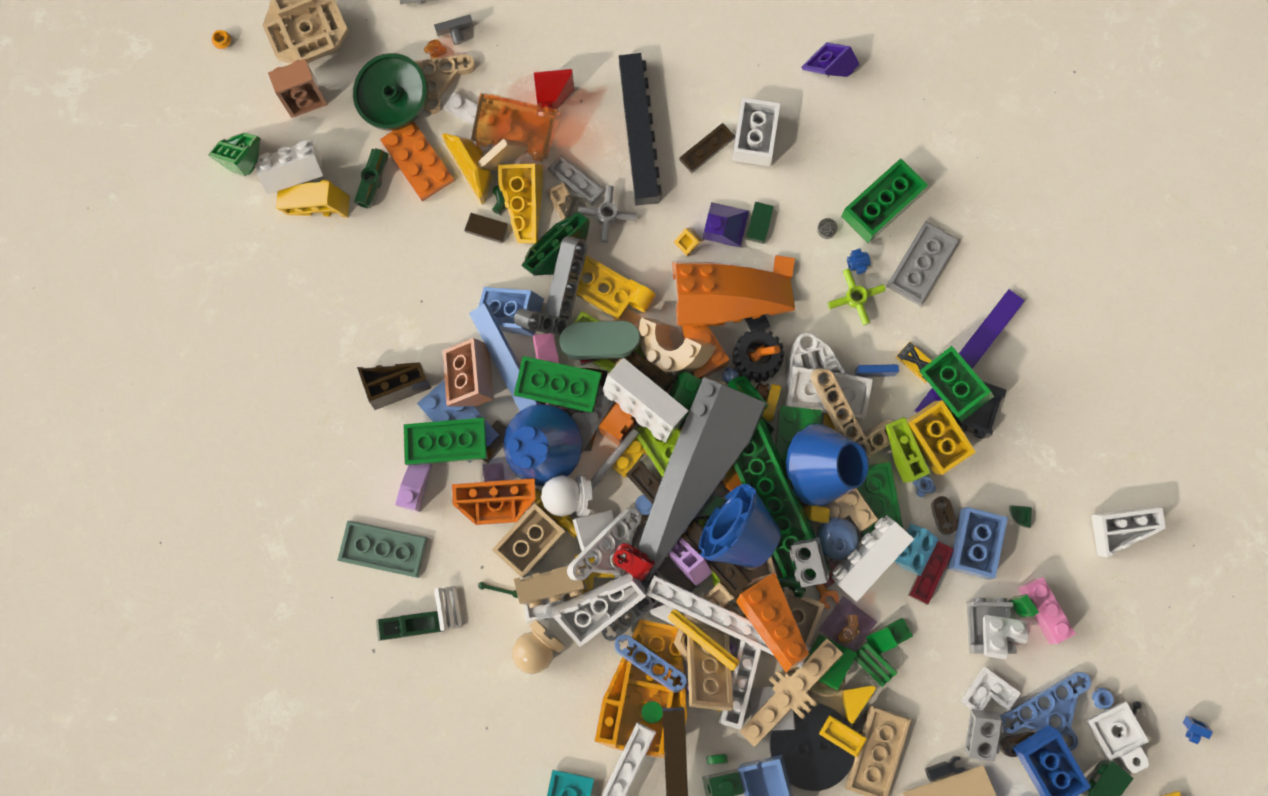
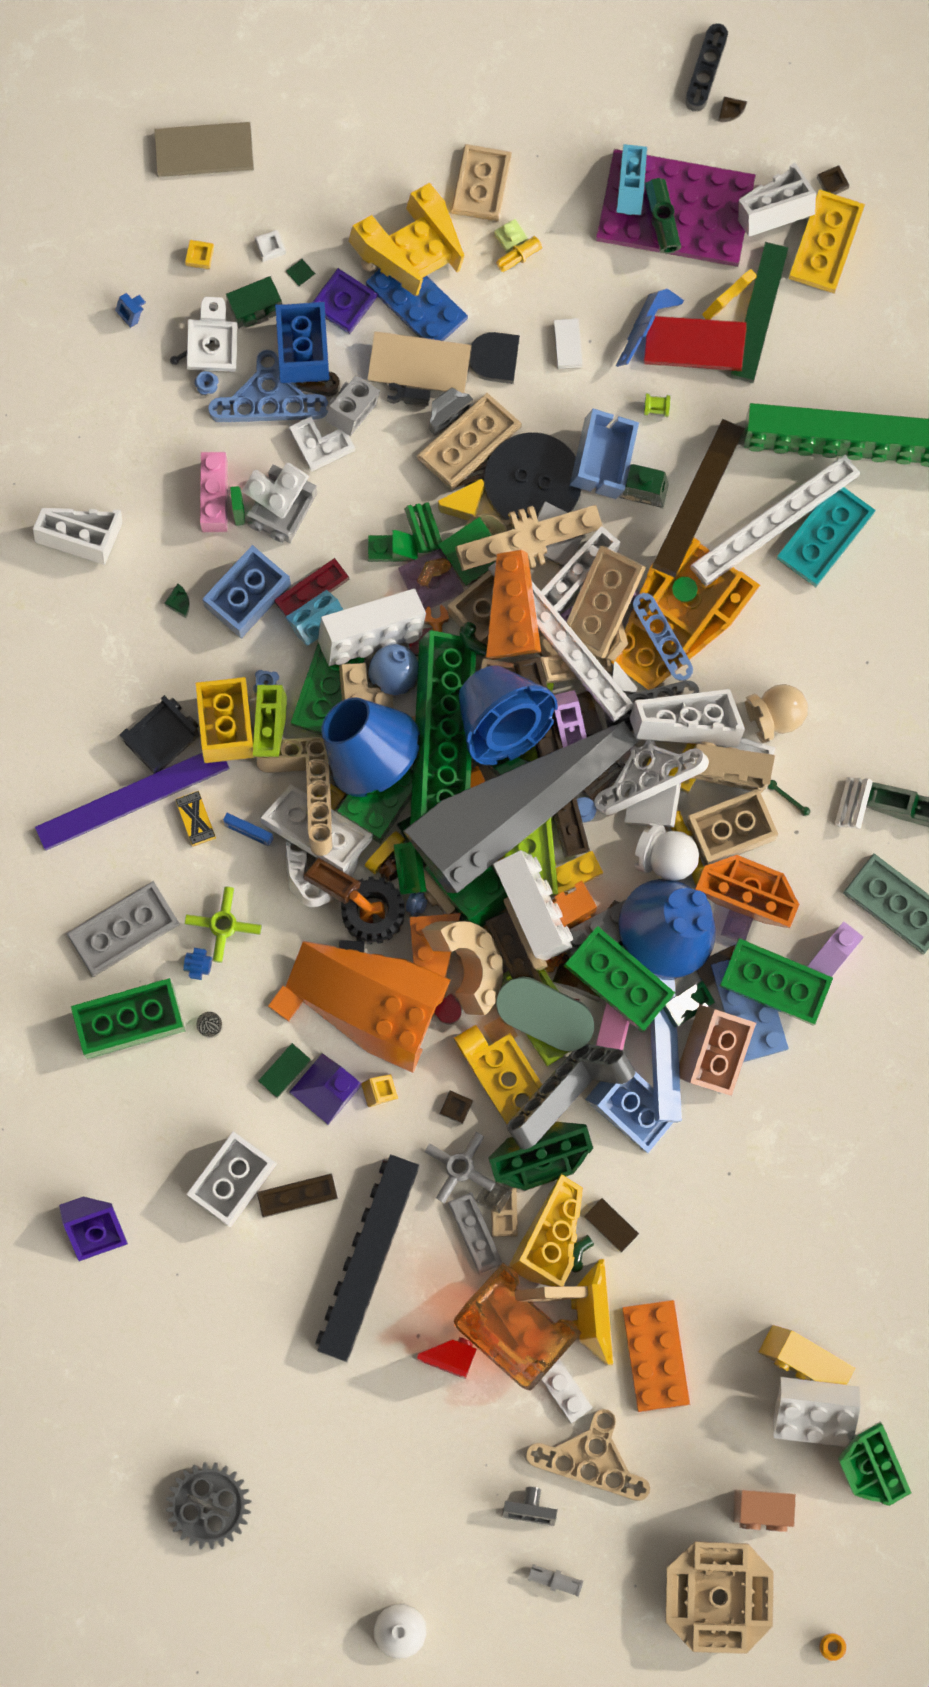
camera: 155 degrees left, 0 degrees up
dark green dish [353,53,429,131] -> none
dark green piece [354,148,389,209] -> none
dark brown wedge [357,362,431,410] -> none
clear orange plate [424,39,447,59] -> none
light grey bar [590,428,639,490] -> none
red piece [613,543,655,581] -> none
yellow axle [667,609,740,671] -> none
green tile [706,754,728,765] -> none
light grey brick [790,537,829,588] -> none
yellow slope [803,506,830,524] -> none
yellow tile [819,715,867,758] -> none
green brick [919,346,994,422] -> none
dark brown beam [931,496,958,535] -> none
none -> reddish brown tile [304,858,360,905]
none -> dark grey slope [429,387,473,436]
none -> dark red tile [434,993,462,1025]
none -> dark brown tile [439,1090,473,1125]
none -> tile [663,981,716,1028]

